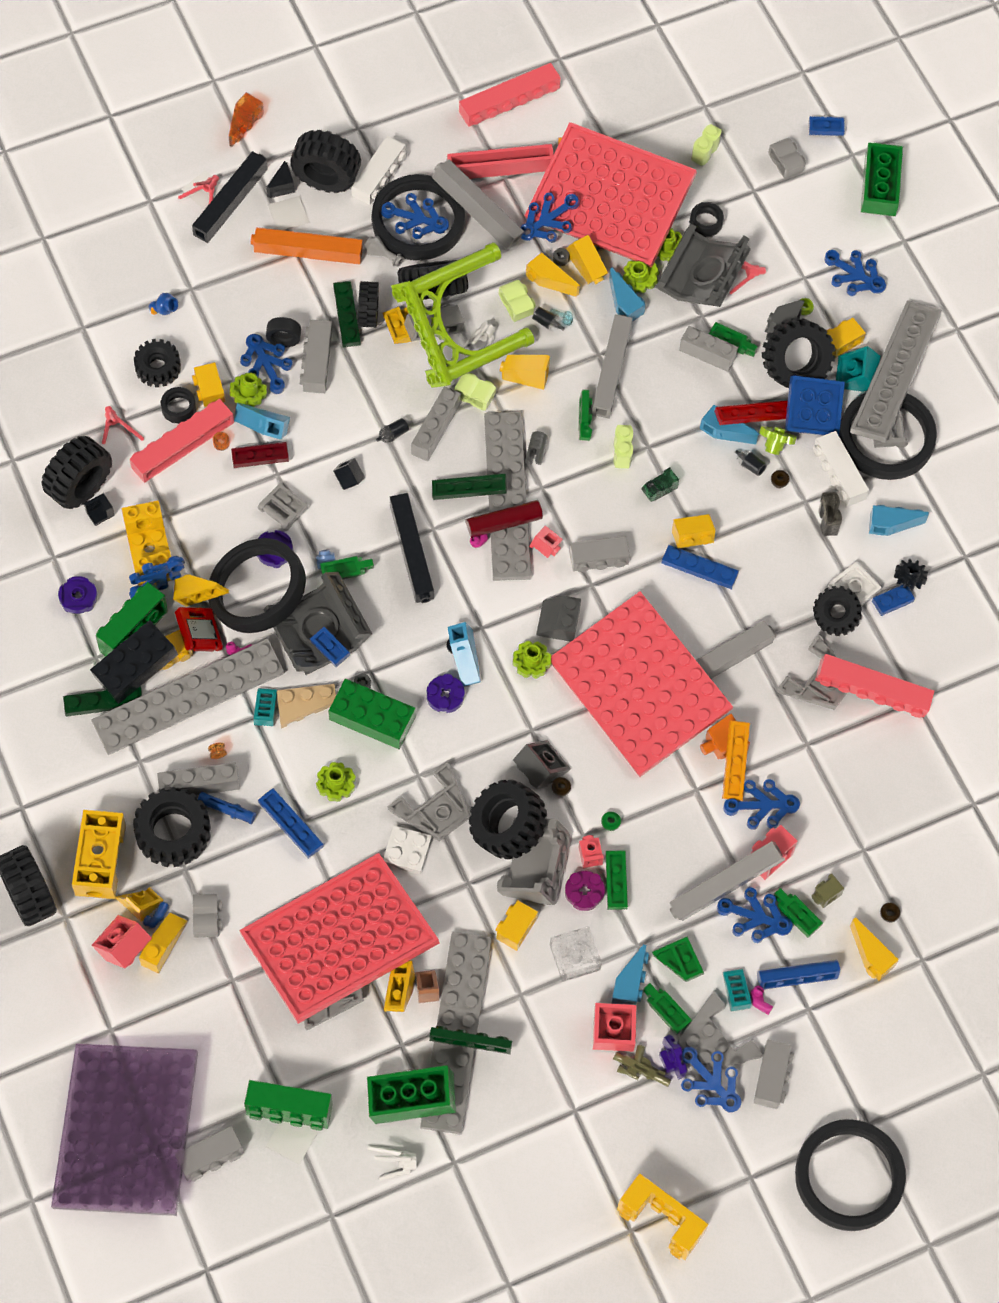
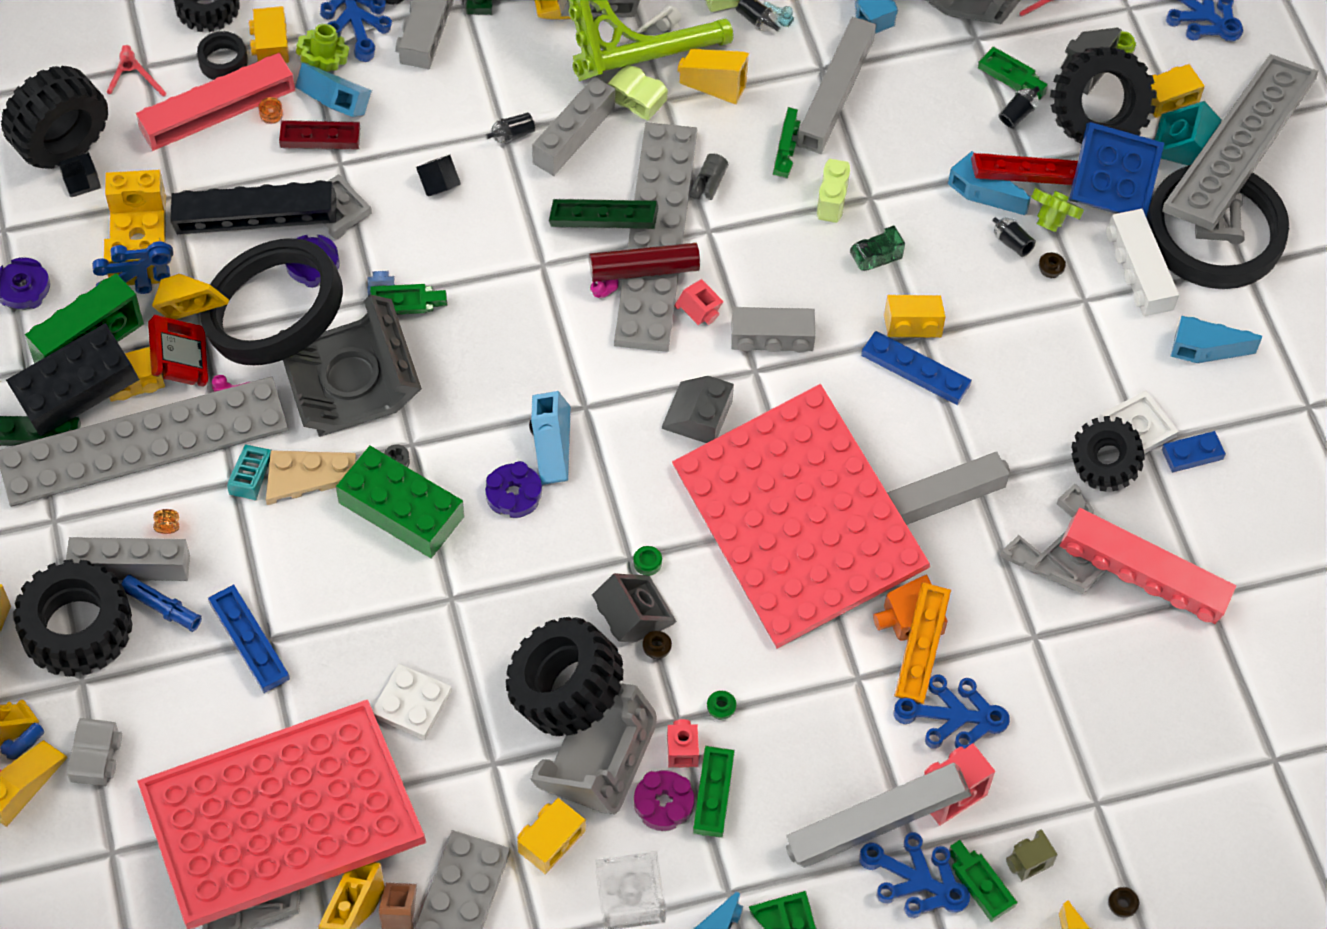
camera: 10 degrees right, 5 degrees down
blue plate [310,627,350,667] -> none
lime plant [316,762,356,802] -> none
light grey wing [388,762,470,841] -> none
black brick [389,493,434,603] -> none
lime plant [512,641,551,679] -> none
light grey brick [679,326,738,372] -> none
clear smoke brick [818,492,842,536] -> none
black gear [894,559,928,591] -> none
none -> black brick [170,180,336,235]
none -> green tile [633,546,662,576]
none -> black piece [998,86,1040,129]

